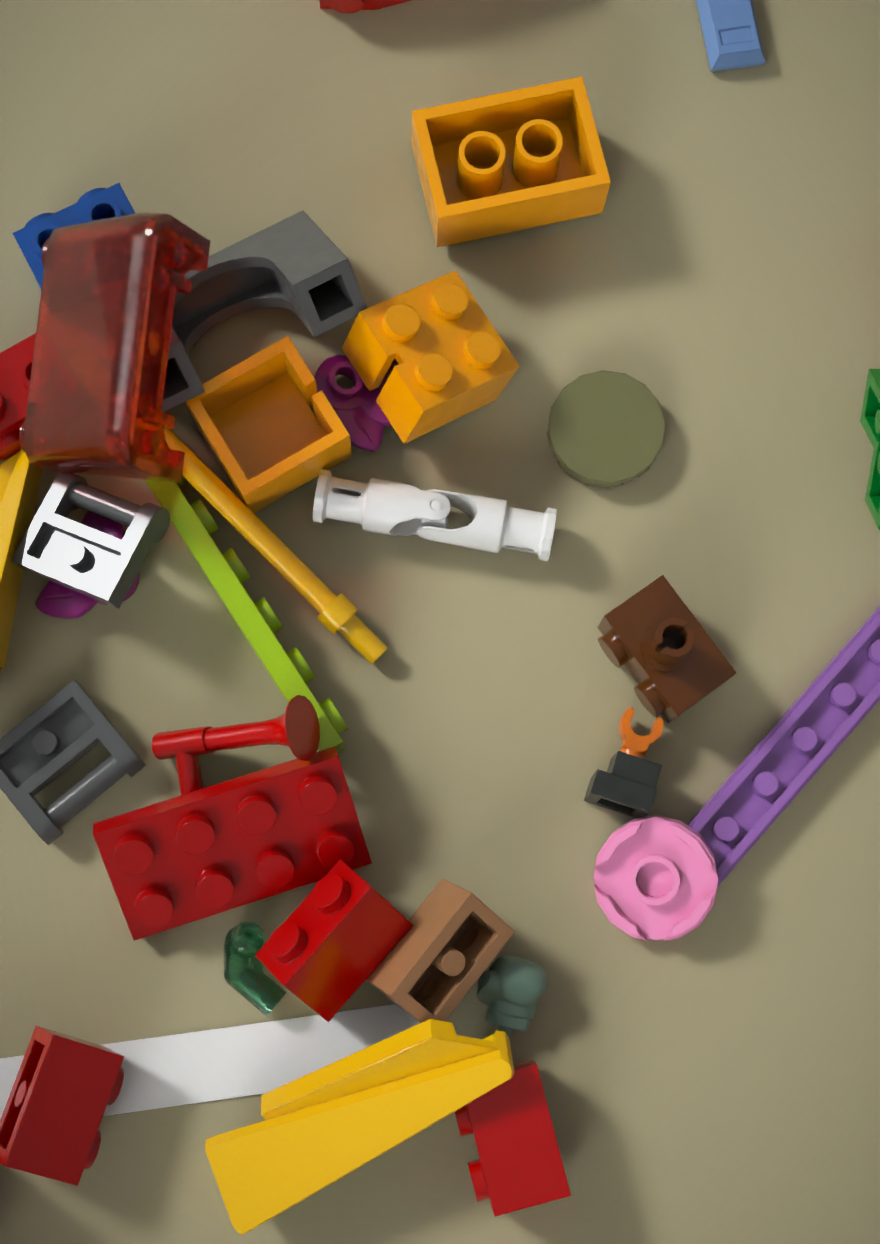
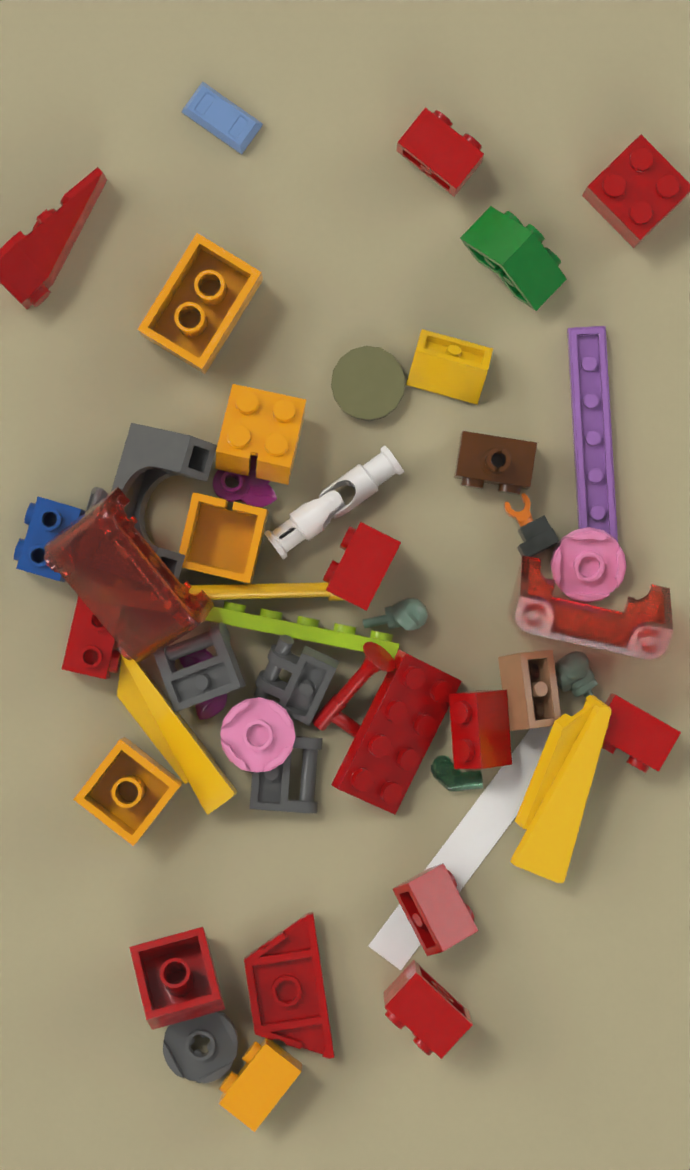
camera: 40 degrees left, 10 degrees up
none -> bright pink tile [220,697,296,773]
none -> dark grey plate [254,635,339,726]
none -> red brick [323,522,401,611]
none -> sand green piece [363,598,428,631]
none -> yellow panel [406,329,493,405]
none -> clear red windscreen [509,555,673,660]

